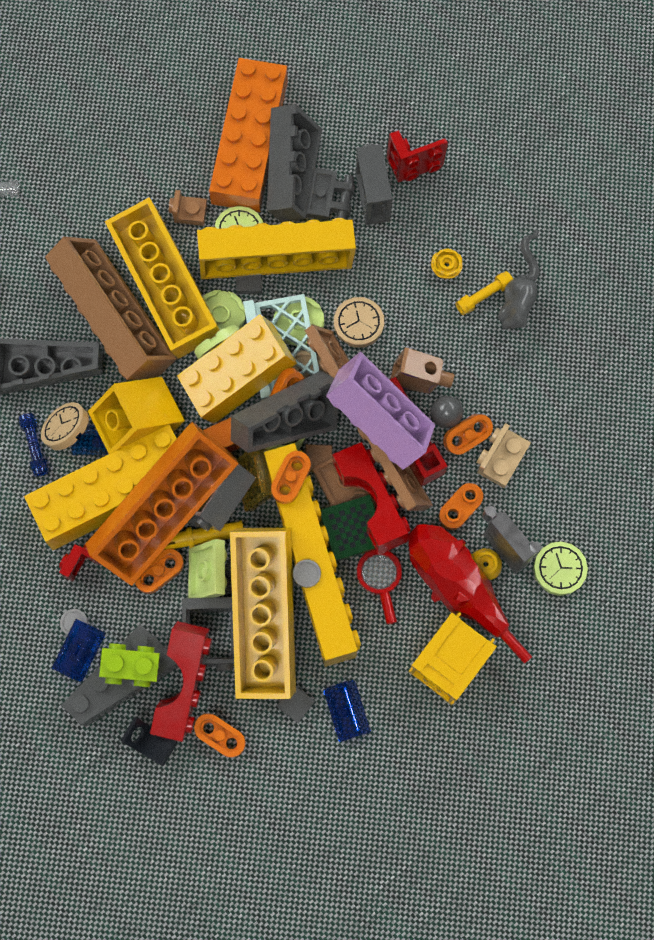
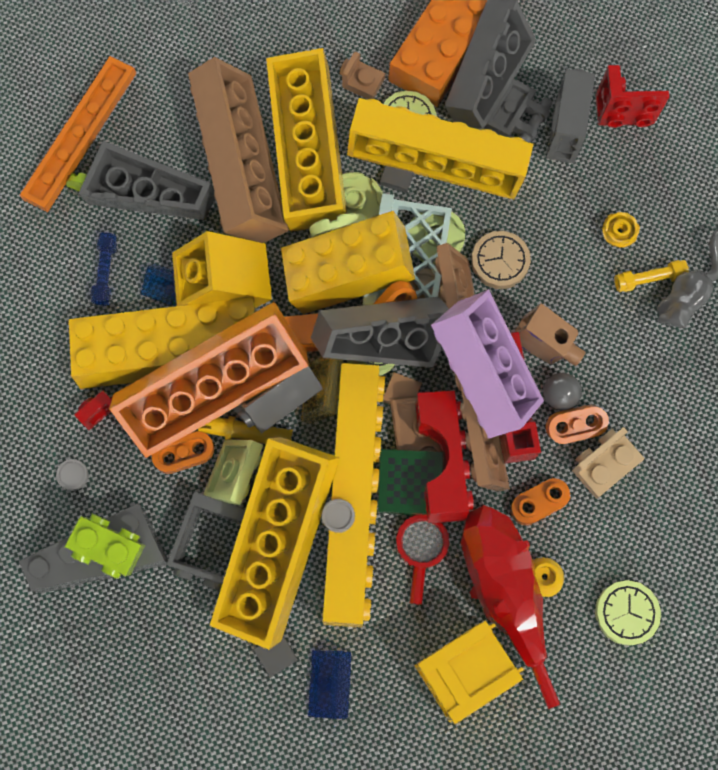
camera: 20 degrees right, 0 degrees up
tan tile [41,402,89,451] -> none
clear blue slope [52,619,106,682] -> none
black bracket [120,717,178,766] -> none
red arch [150,621,212,742] -> none
orange plate [194,714,246,758] -> none
orange plate [271,451,311,504] -> none
flat silver piece [482,506,541,574] -> none

